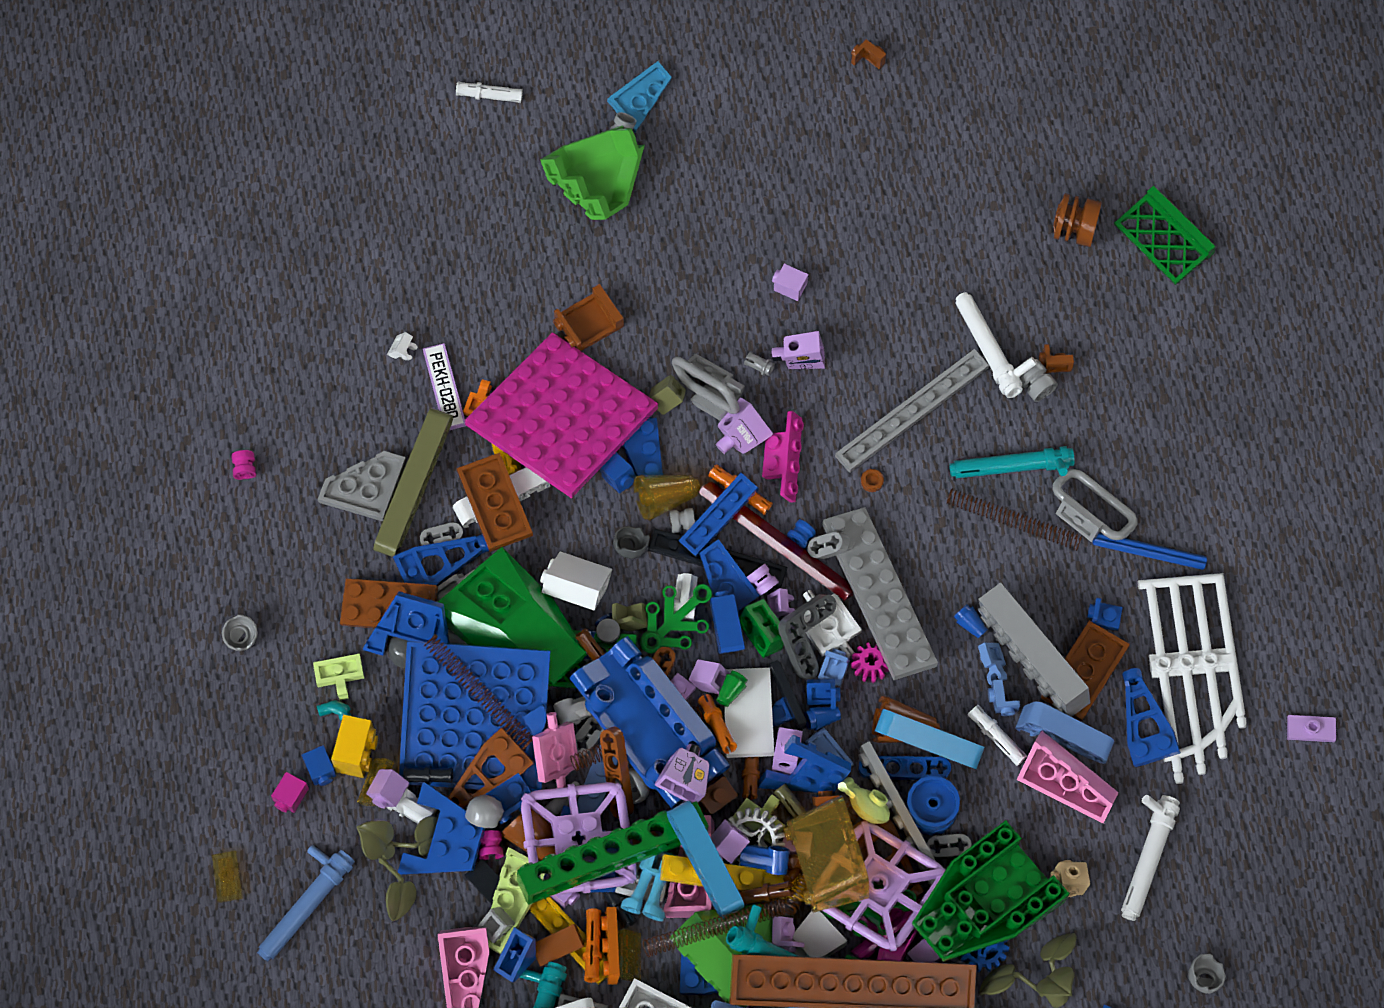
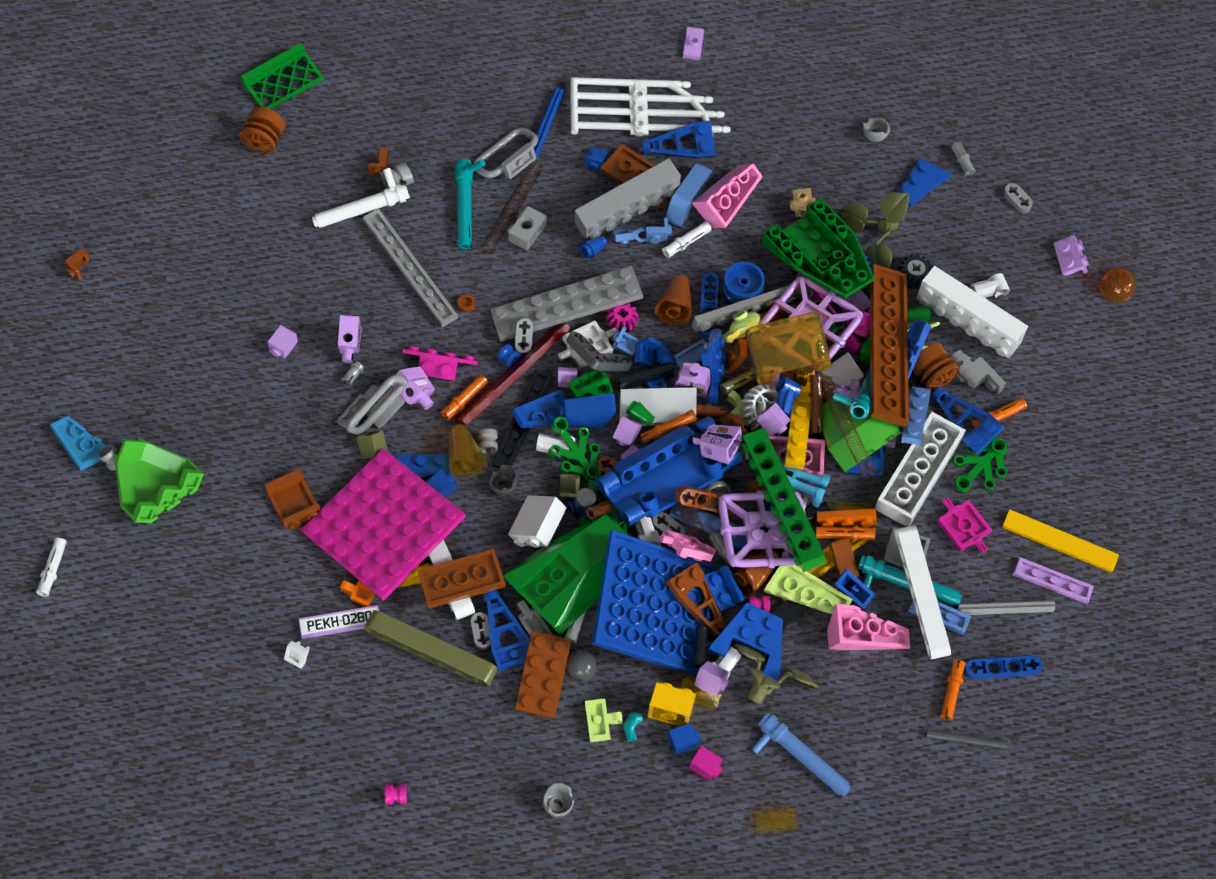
camera: 90 degrees left, 5 degrees down
light grey plate [318,451,406,521] -> none
blue wing [363,591,450,656] -> none
piece [423,634,533,750] -> none
light grey hair [465,795,504,828] -> none
light grey slope [478,907,515,943] -> none
blue tile [523,704,547,735] -> none
dark azure beam [667,801,745,919] -> none
blue plate [679,473,759,557] -> none
lavender wheel [747,564,779,596] -> none
dark azure beam [875,709,985,769] -> none
light grey beam [927,834,972,860] -> none
white cylinder [1121,795,1180,921] -> none
none -> light grey brick [507,206,547,251]

